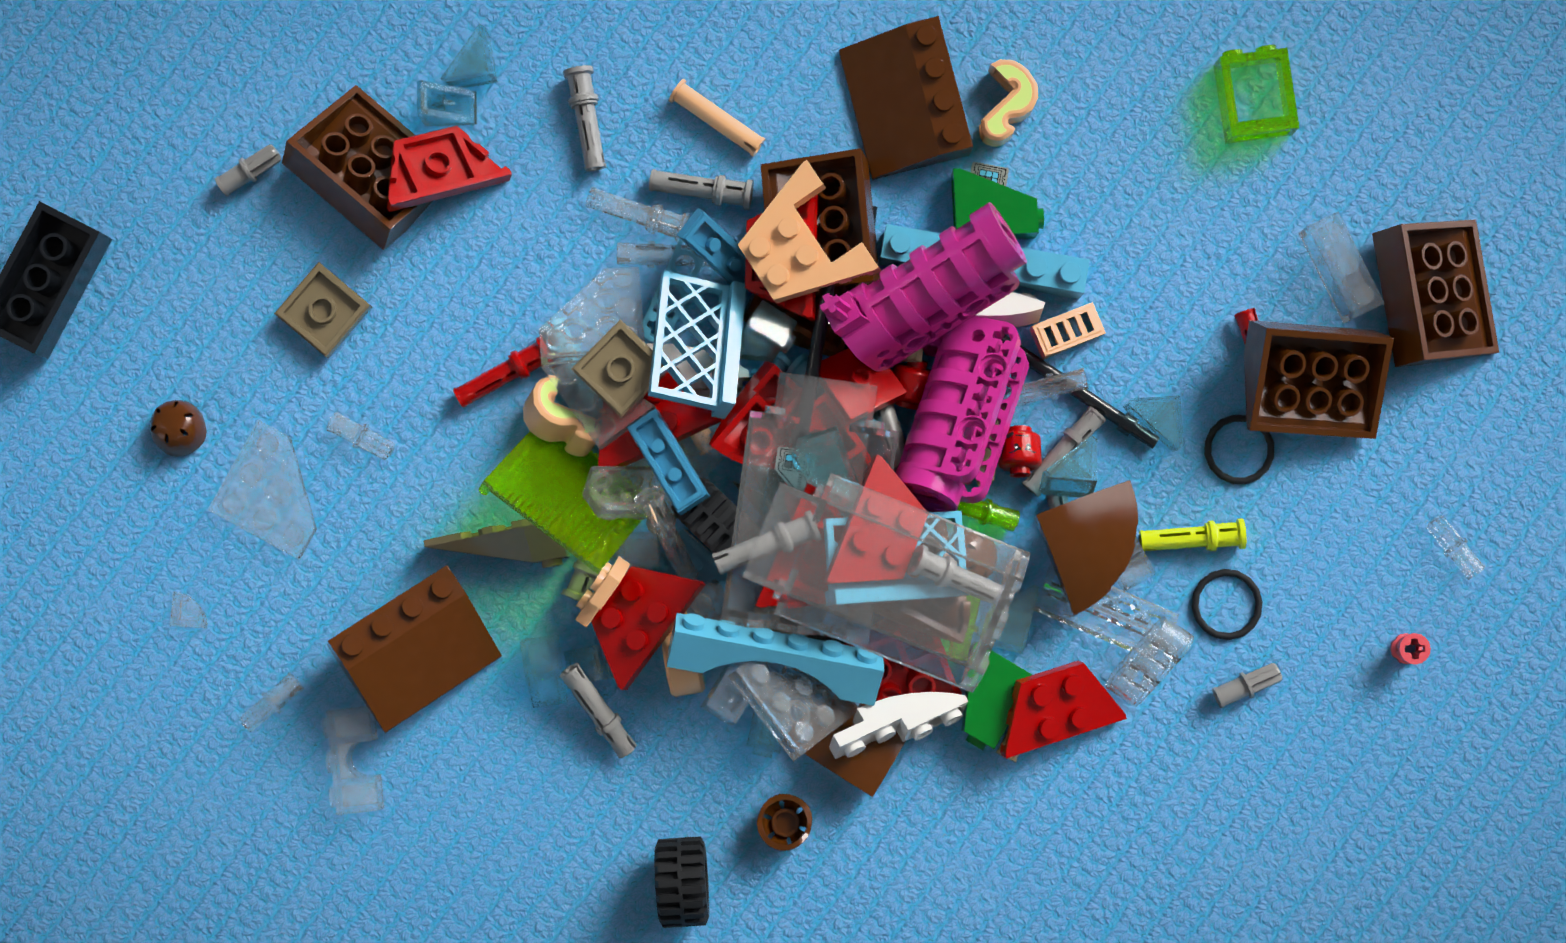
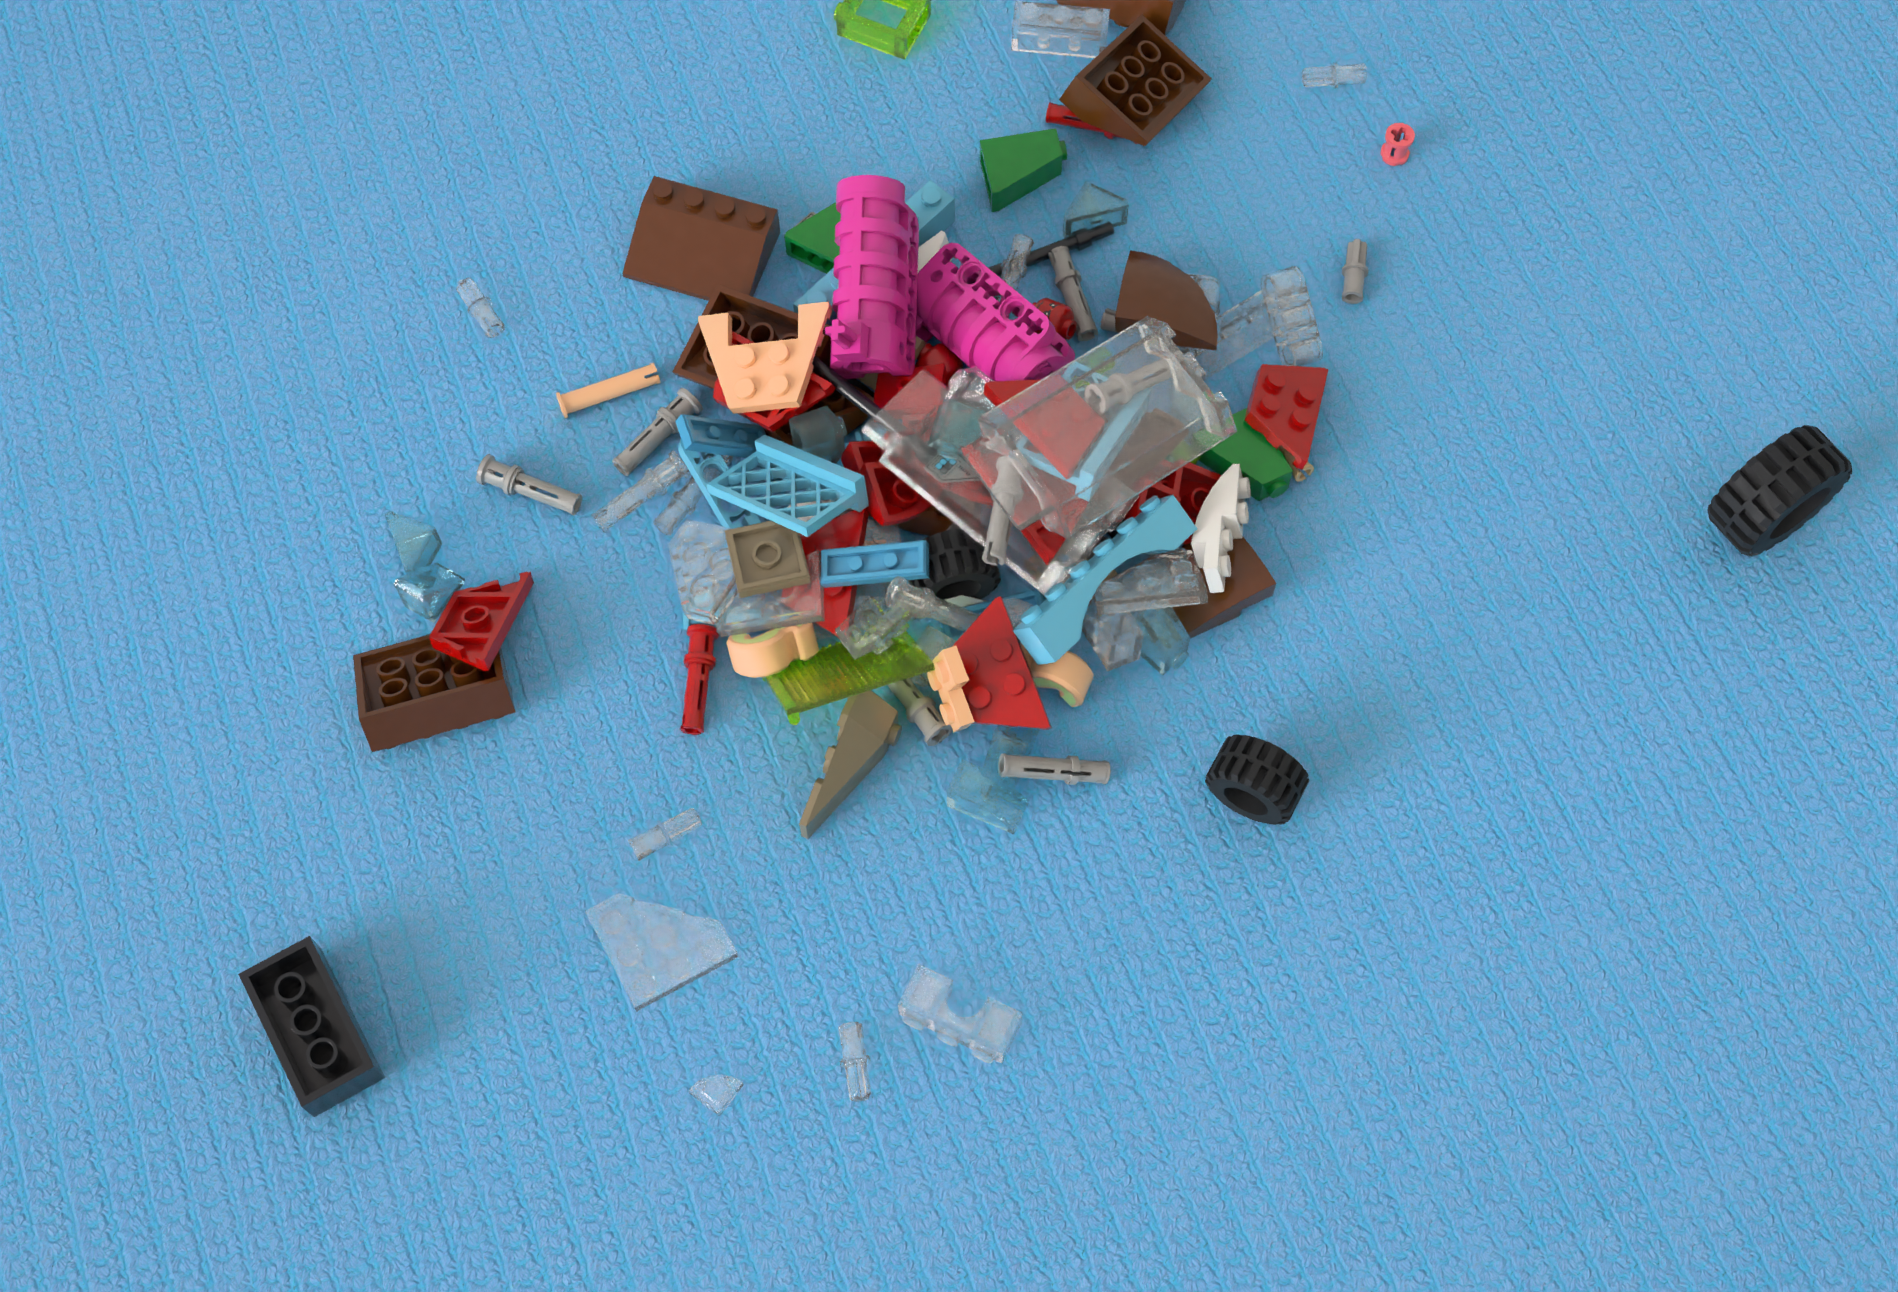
camera: 60 degrees left, 20 degrees down
reddish brown helmet [150,400,207,457] -> none
light grey axle [215,144,281,196] -> none
dark tan plate [274,262,372,358] -> none
reddish brown slope [327,565,502,733] -> none
reddish brown helmet [757,794,812,851] -> none
light nougat animal [979,59,1038,147] -> none
light nougat slope [1030,302,1106,360] -> none
clear light blue slope [1039,435,1097,498] -> none
neon yellow pin [1139,518,1247,552] -> none
black piece [1191,569,1263,640] -> none
black piece [1204,415,1274,484] -> none
none -> green slope [979,128,1067,212]

